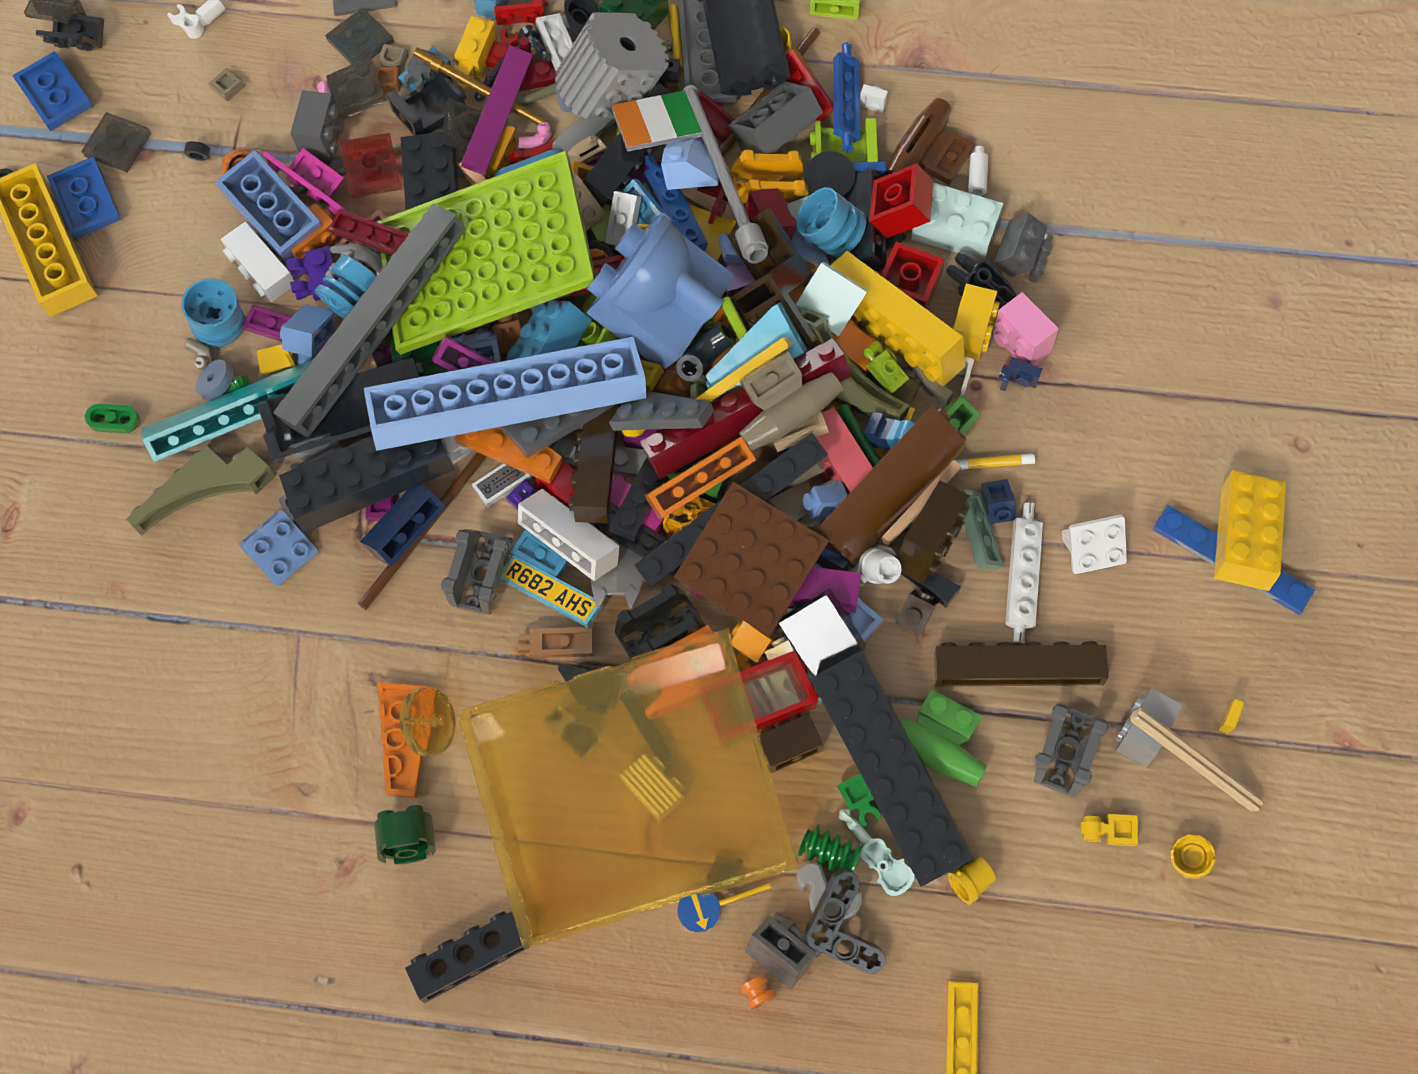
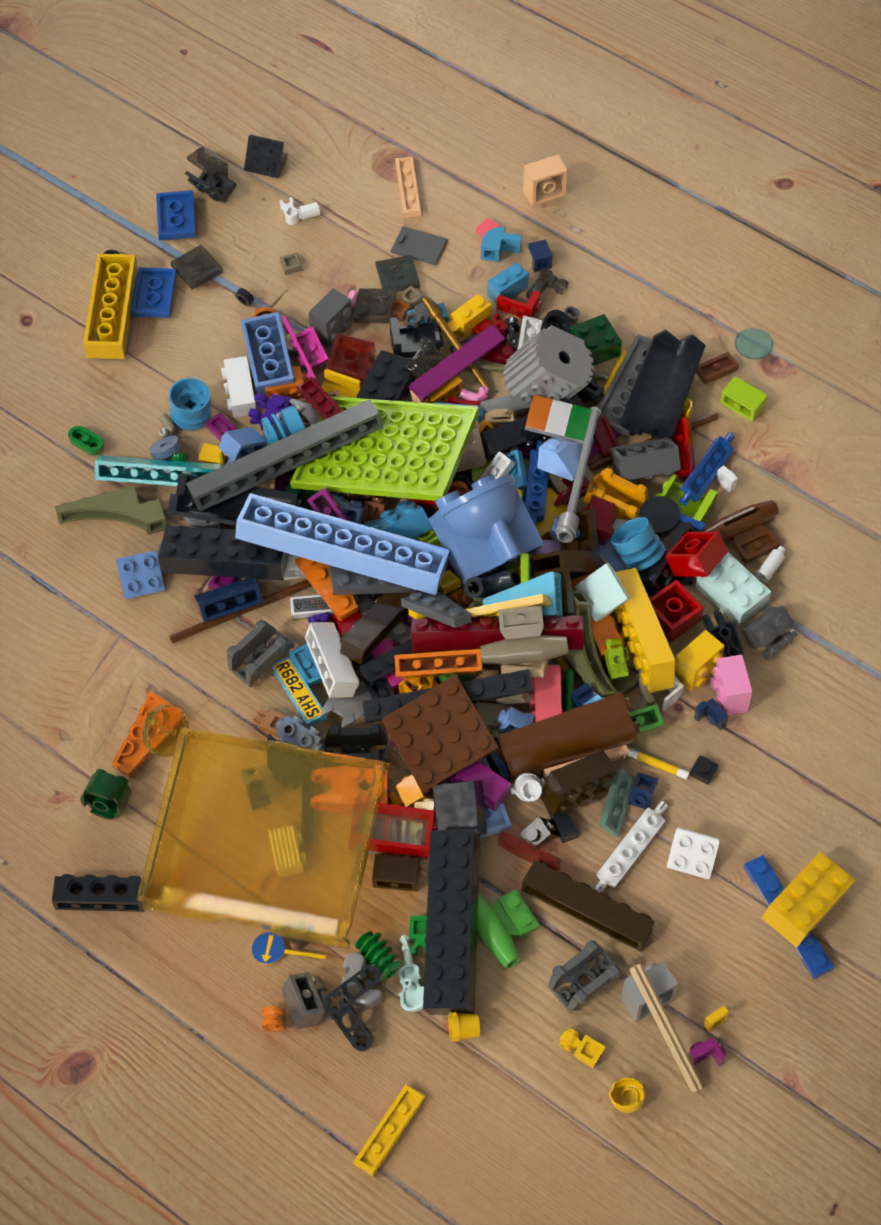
camera: 25 degrees right, 10 degrees down
none -> sand blue brick [275,715,326,759]
none -> yellow panel [321,369,361,398]
none -> clear red tile [498,831,561,872]
none -> magenta bracket [688,1038,726,1066]
none -> black plate [689,755,719,785]

